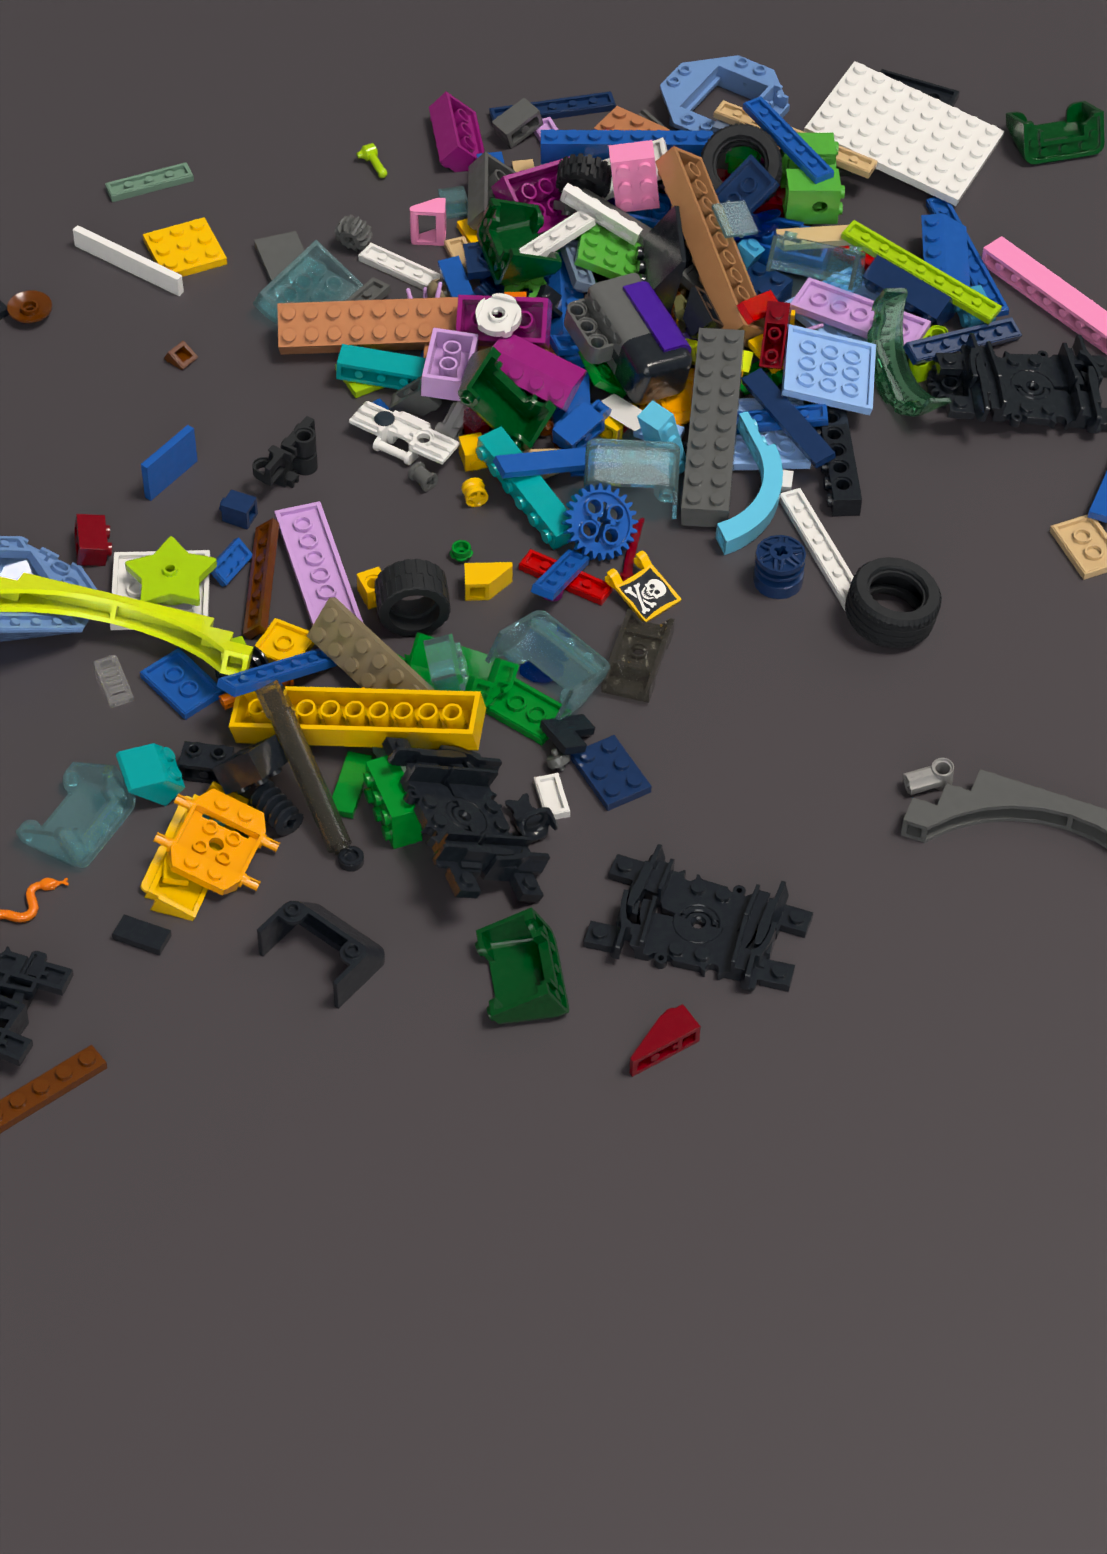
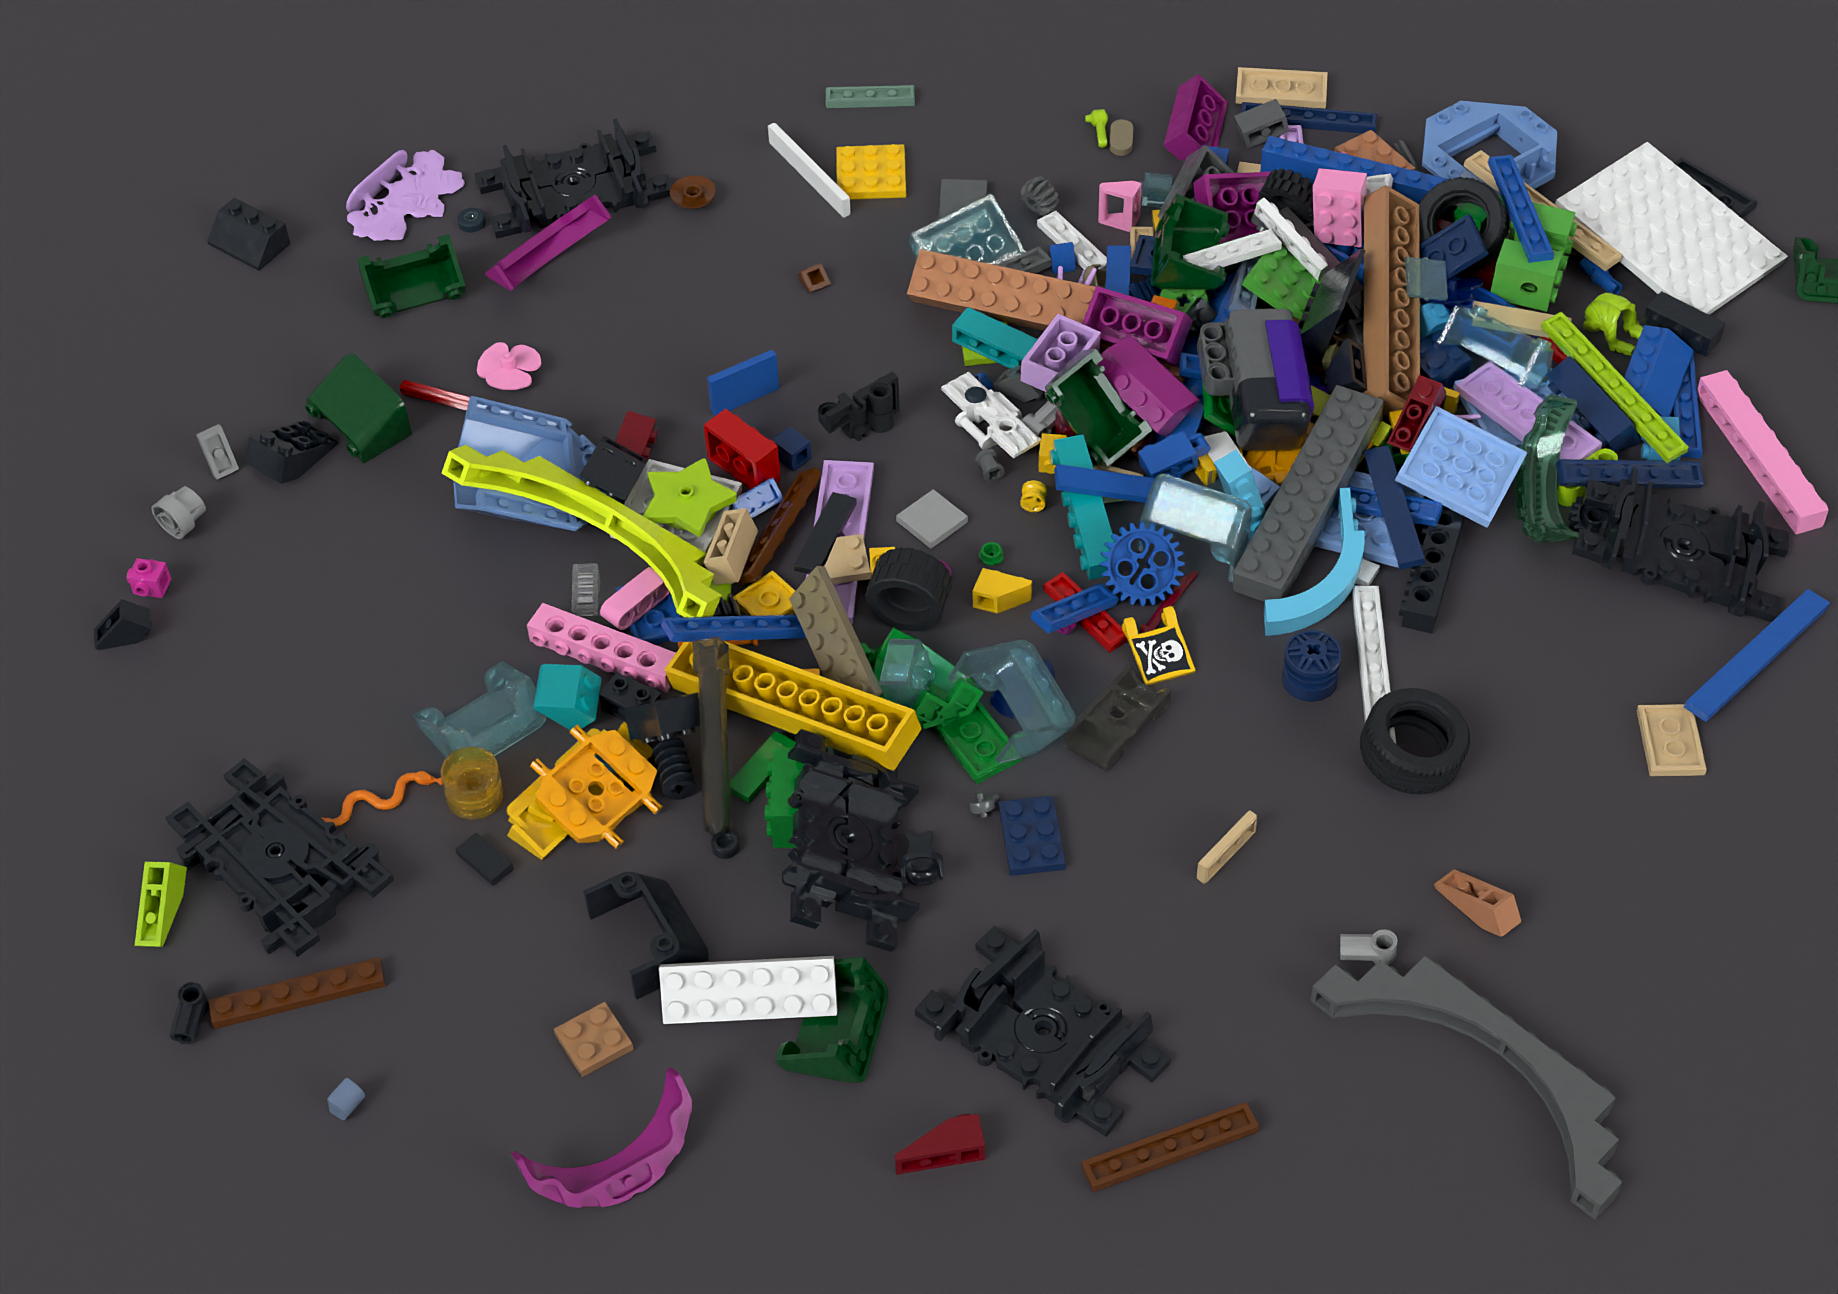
camera: 25 degrees right, 0 degrees up
white plate [475,293,522,338] -> none
white tile [534,773,570,819] -> none
black tile [540,714,596,755] -> none
red tile [736,290,778,325] -> none
none -> sand blue brick [327,1078,365,1120]
none -> clear yellow wheel [441,746,503,820]
none -> magenta windscreen [510,1067,692,1208]
none -> bright pink brick [527,603,676,693]
none -> medium nougat plate [554,1002,634,1077]
none -> black slope [579,436,648,501]
none -> bright pink beam [600,567,670,630]
none -> white plate [659,956,838,1024]
none -> red brick [704,409,781,489]
none -> tan brick [704,508,758,585]
none -> black tile [794,492,857,574]
none -> tan wing [825,534,871,584]
none -> light grey tile [896,489,968,549]
none -> blue slope [1049,242,1076,274]
none -> reddish brown plate [1081,1102,1259,1192]
none -> dark tan tile [1110,120,1133,156]
none -> tan tile [1197,810,1257,884]
none -> tan plate [1235,67,1328,109]
none -> nougat slope [1434,869,1521,937]
none -> blue pin [1579,257,1623,295]
none -> lime hair [1583,293,1643,356]
none -> black brick [1642,291,1726,357]

